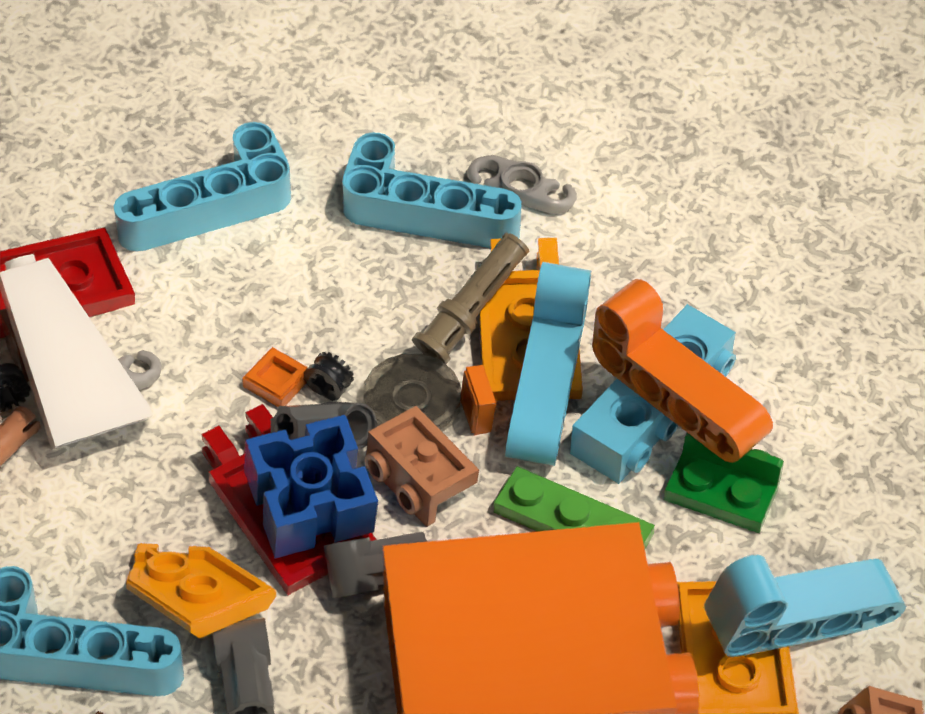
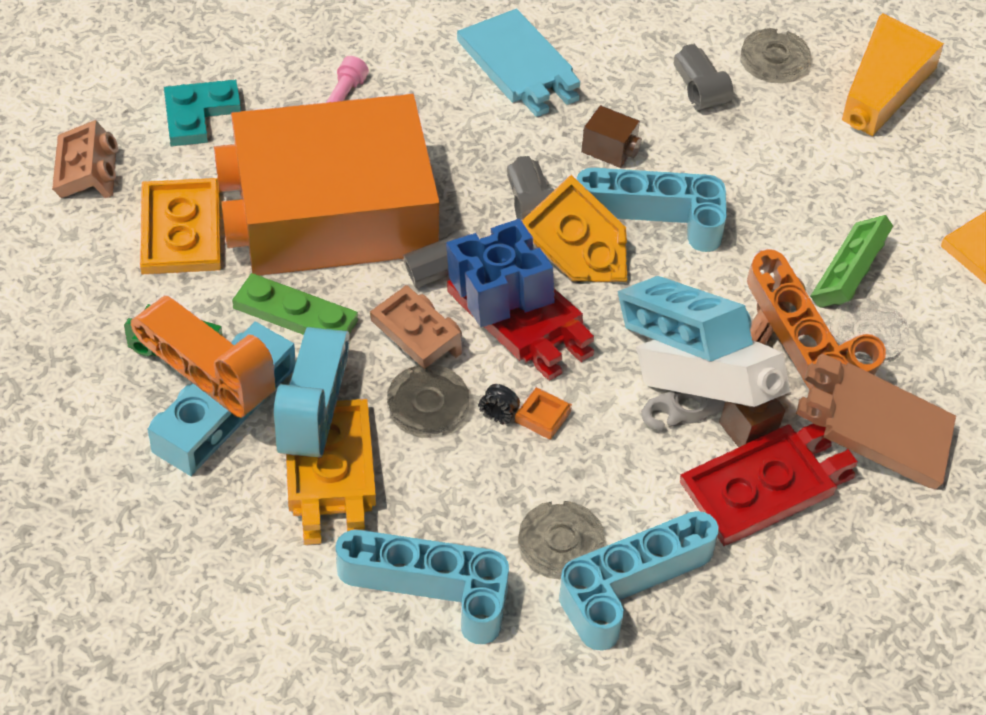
camera: 175 degrees right, 0 degrees up
dark grey piece [271,402,377,448] -> none
dark tan pin [412,232,529,366] -> none
orange tile [460,365,496,436] -> none
light grey piece [467,155,577,214] -> none
medium azure beam [704,555,906,657] -> none
none -> clear smoke tile [518,501,605,580]
none -> medium azure brick [617,276,753,362]

